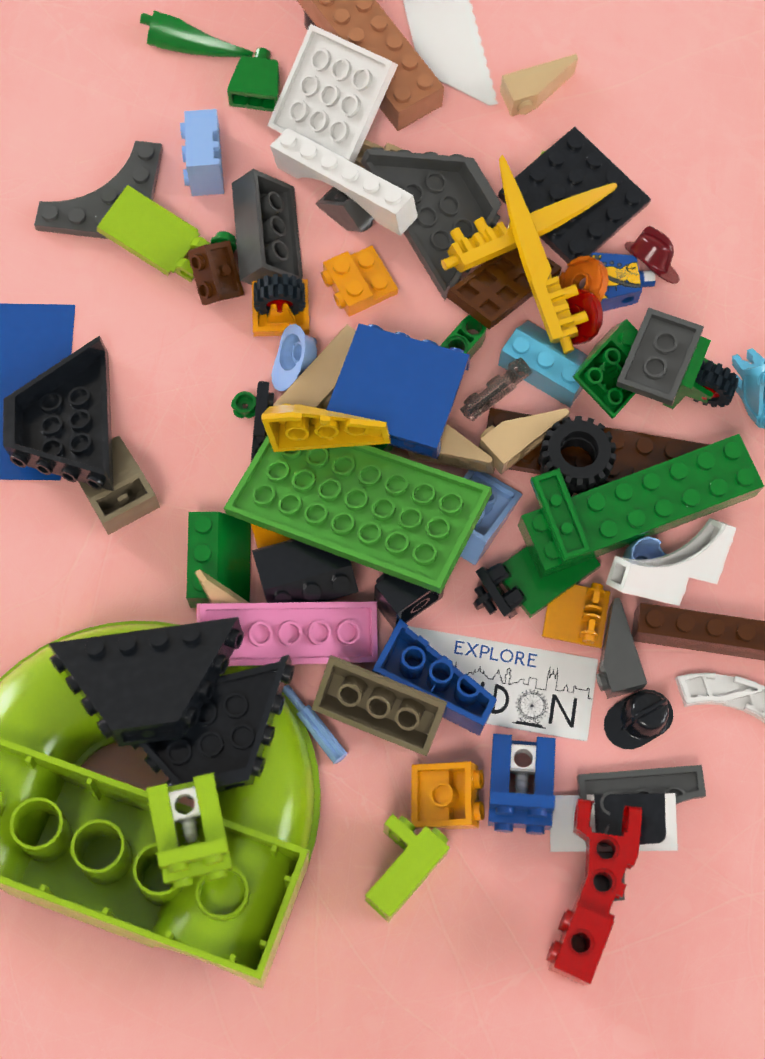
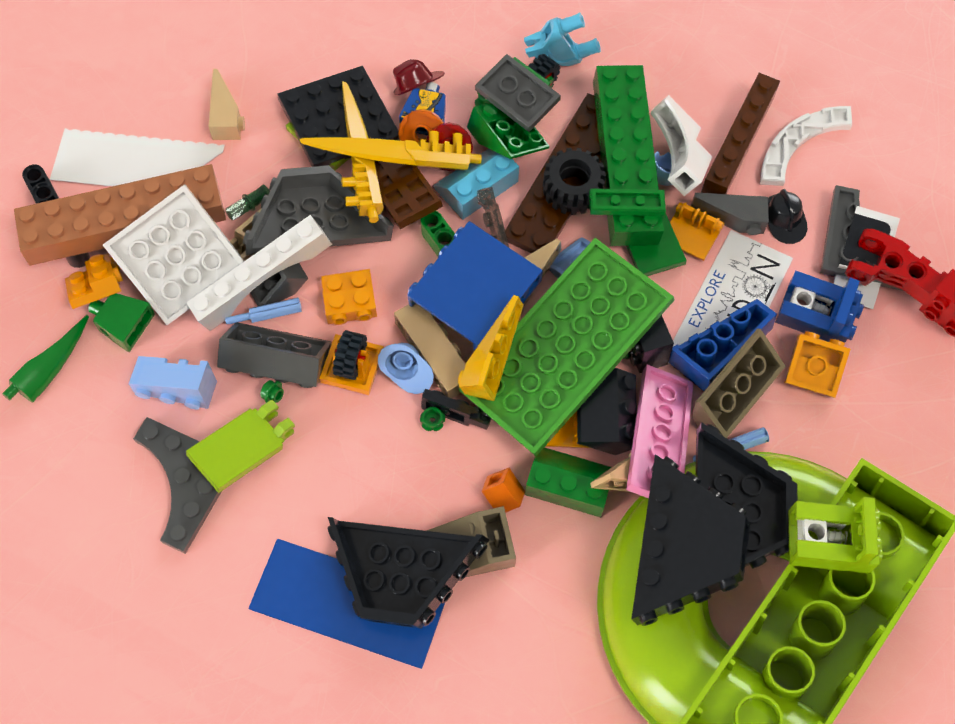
camera: 70 degrees left, 5 degrees down
reddish brown bracket [188,240,244,306] -> none
lime brick [365,814,450,923] -> none
black hips [473,563,527,619] -> none
tan slope [479,408,570,475] -> none
none -> light orange plate [65,253,123,309]
none -> clear green axle [225,184,270,221]
none -> light blue axle [225,297,302,325]
none -> orange panel [481,468,525,513]

